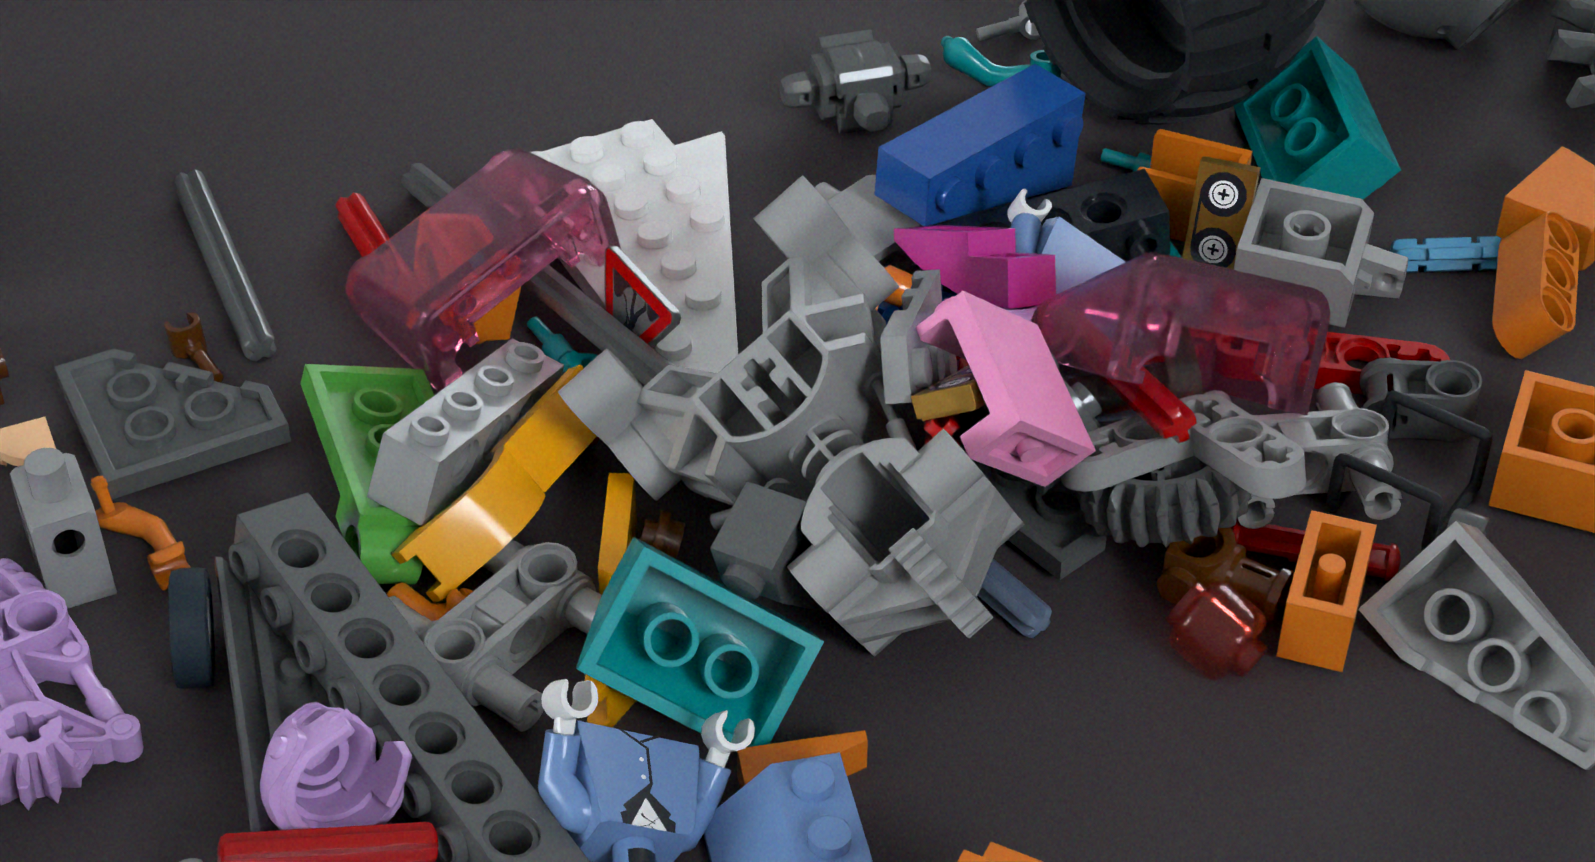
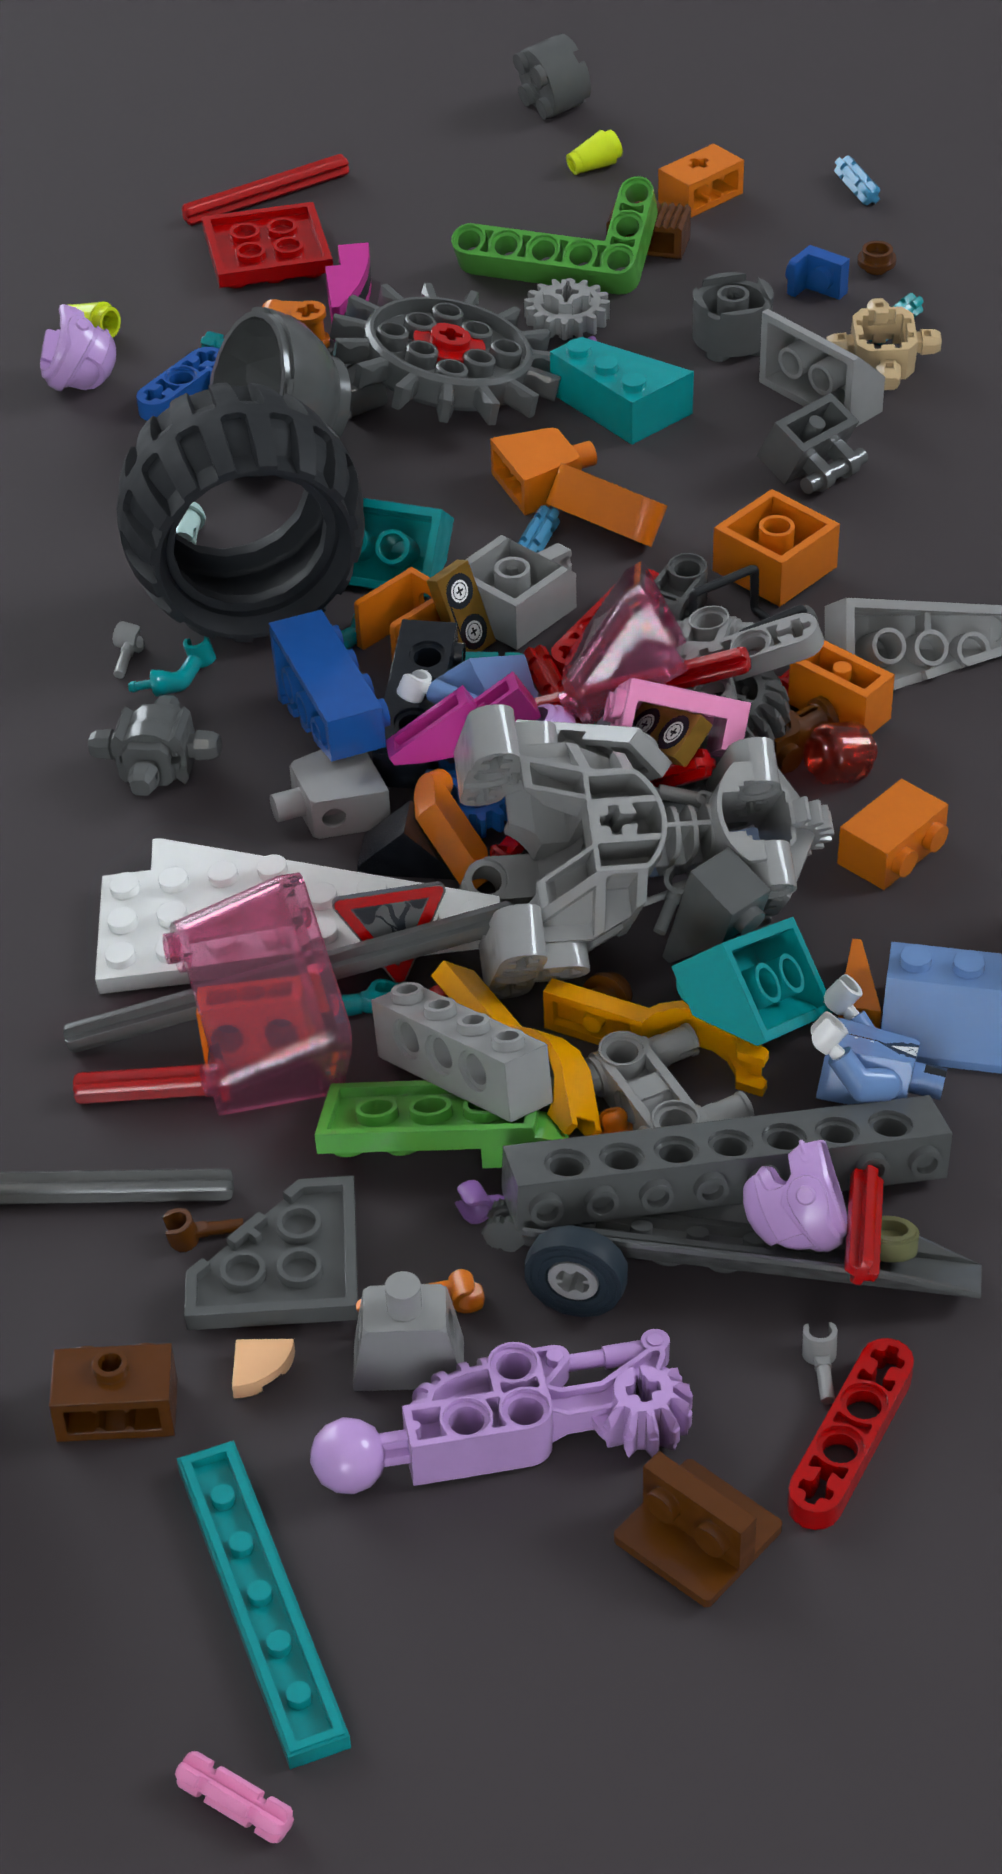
camera: 65 degrees left, 0 degrees up
none -> orange brick [837,778,949,890]

